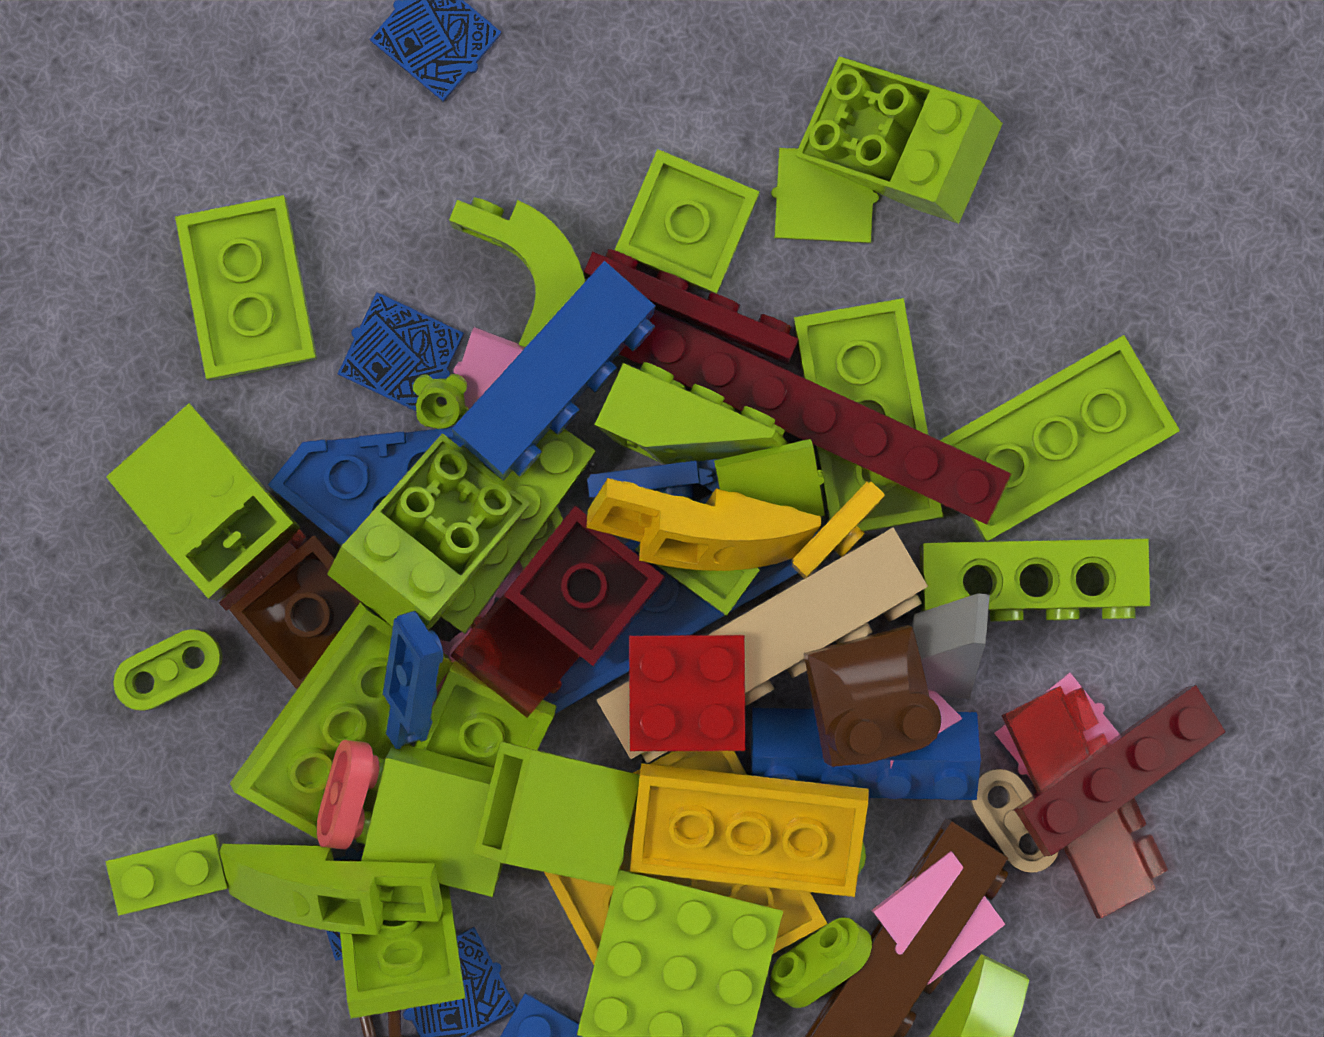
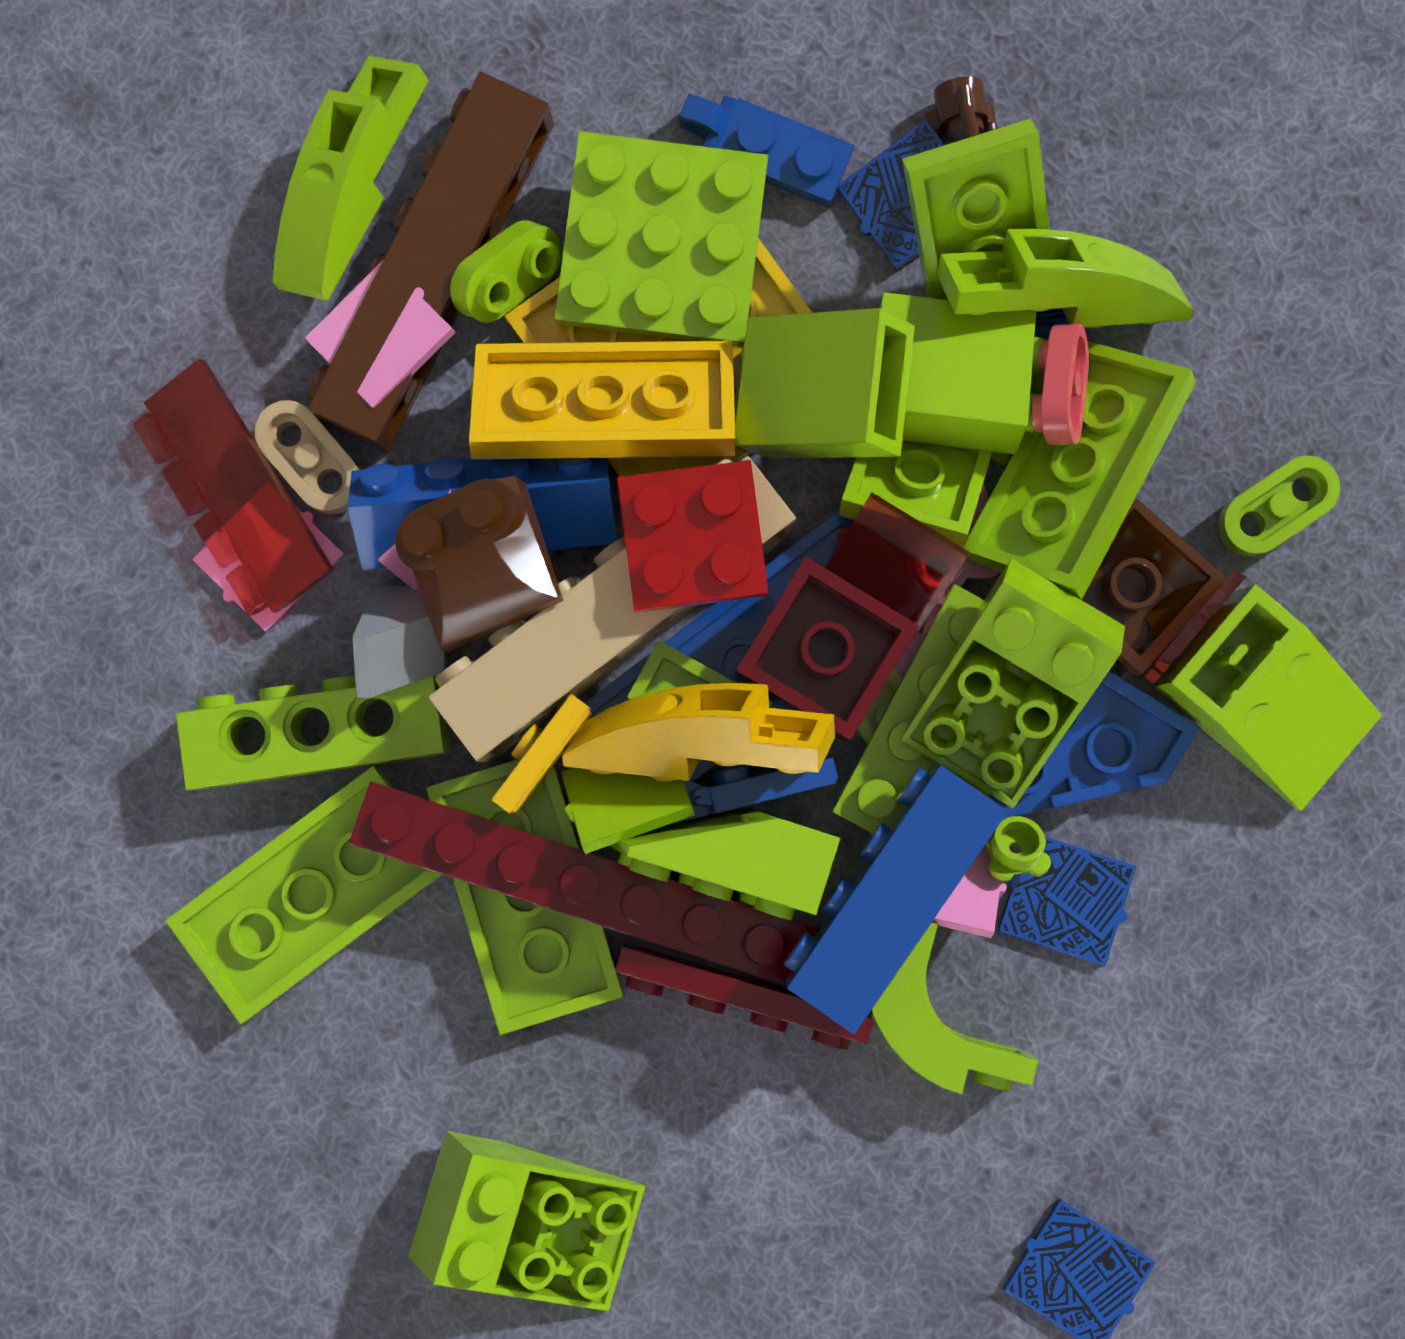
camera: 170 degrees right, 0 degrees up
lime plate [105,833,228,916] -> none
lime plate [175,195,317,381] -> none
blue hinge [383,611,444,749] -> none
lime plate [615,149,760,294] -> none
lime piece [771,148,879,243] -> none
dark red plate [1014,685,1226,857] -> none

